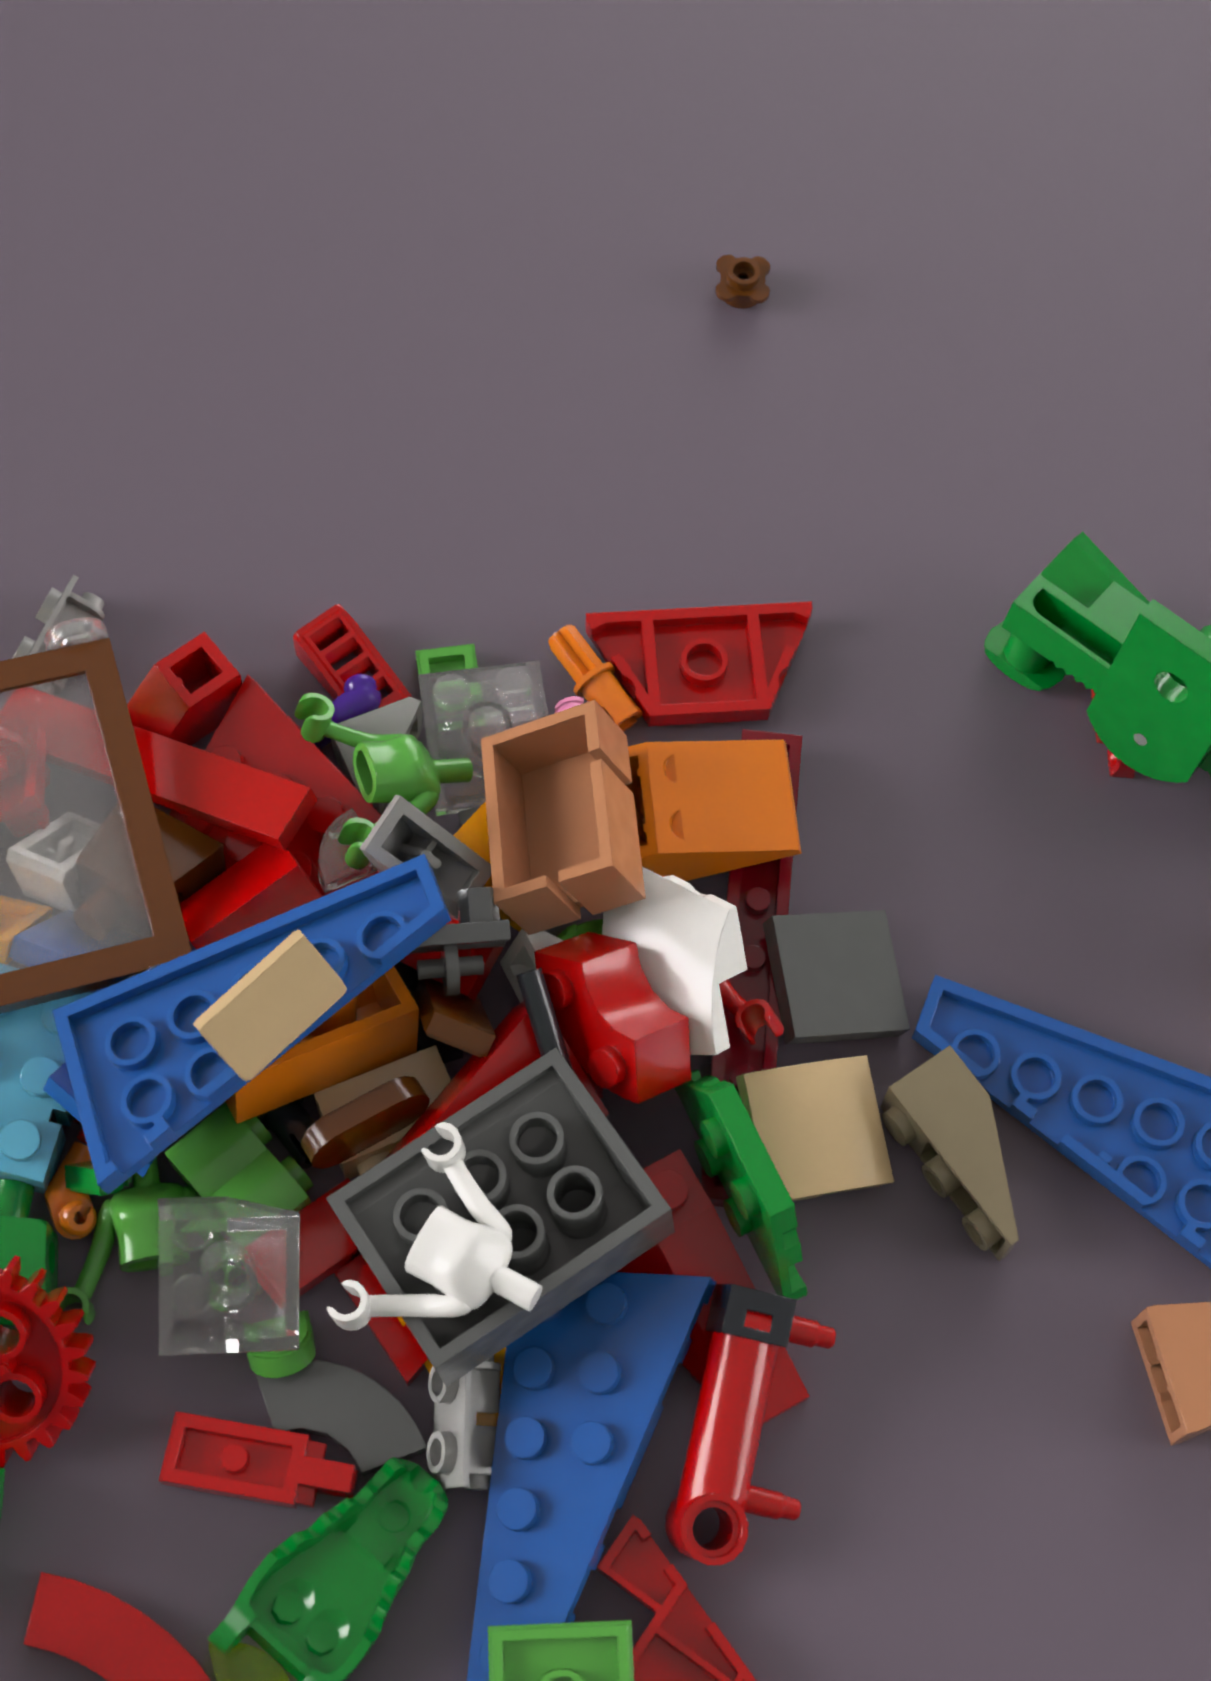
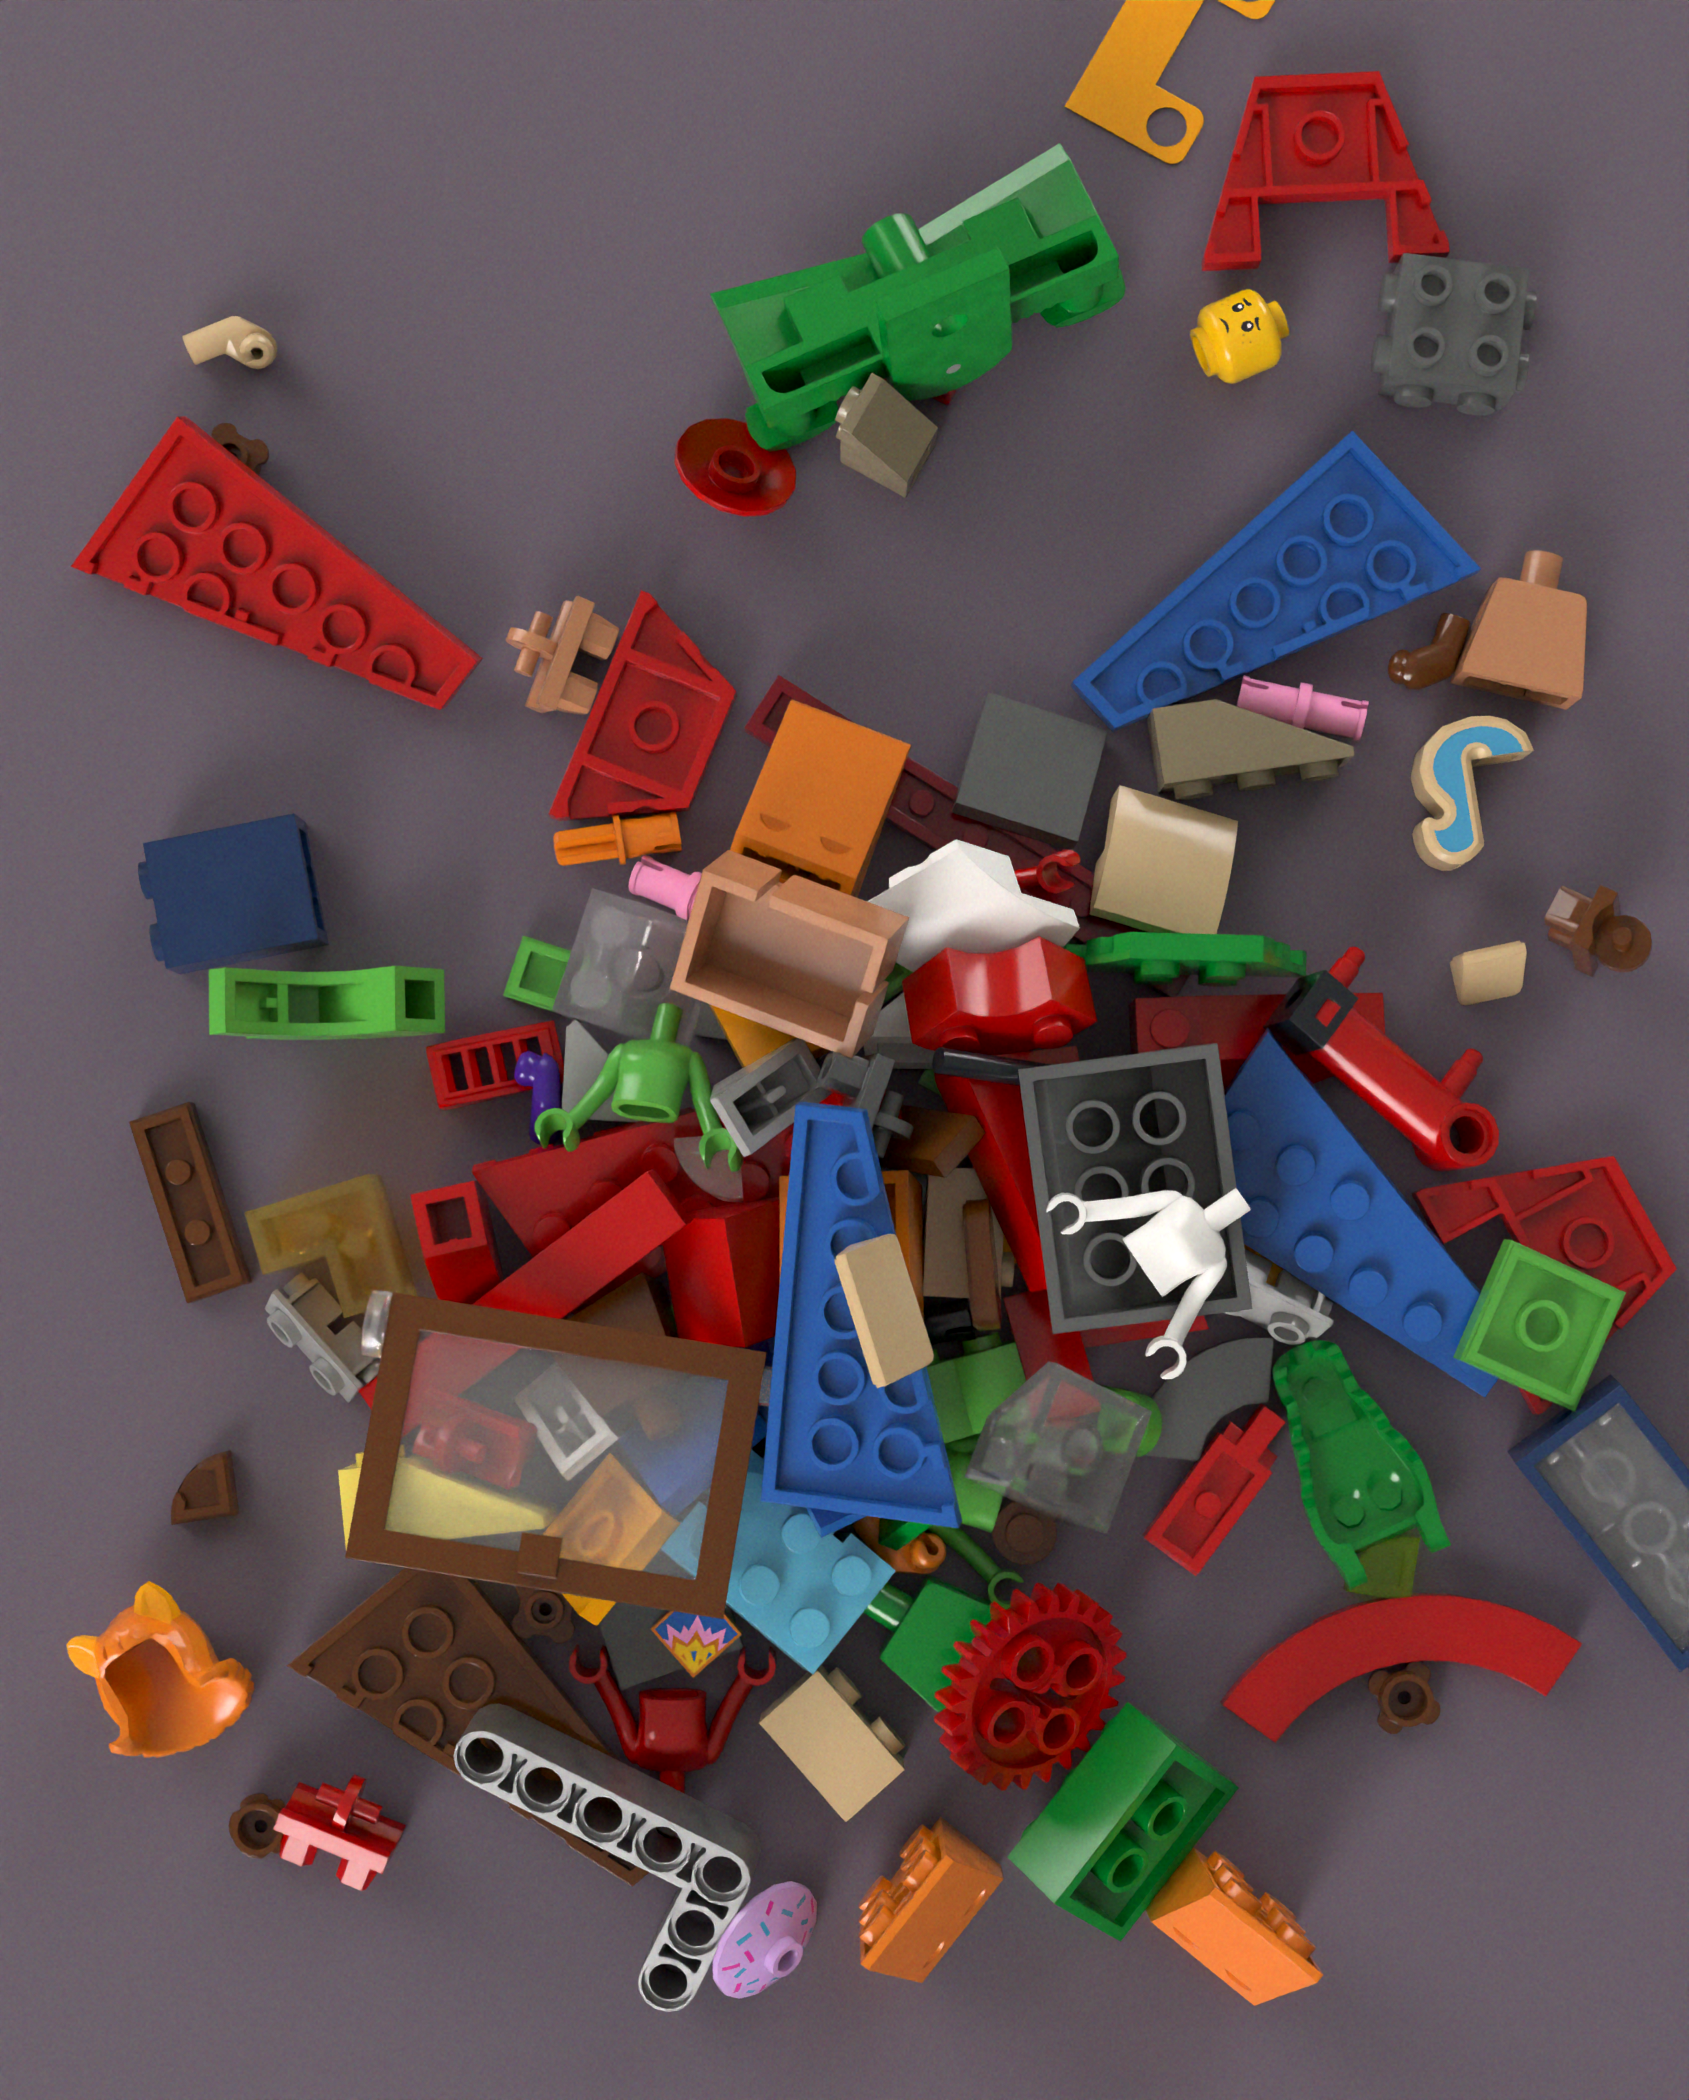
camera: 55 degrees left, 20 degrees up
none -> red wing [71,416,483,710]
none -> reddish brown tile [129,1102,252,1303]
none -> dark blue brick [138,813,329,974]
none -> tan arm [182,316,277,369]
none -> bright green arch [209,966,445,1040]
none -> clear yellow brick [244,1174,418,1318]
none -> nougat hips [506,596,619,715]
none -> red dish [674,418,796,517]
none -> dark tan slope [835,373,938,498]
none -> reddish brown plate [992,1499,1057,1565]
none -> bright pink pin [1237,675,1369,741]
none -> reddish brown arm [1388,613,1471,690]
none -> tan animal [1410,716,1534,871]
none -> tan slope [1449,940,1527,1006]
none -> reddish brown hips [1544,885,1652,977]

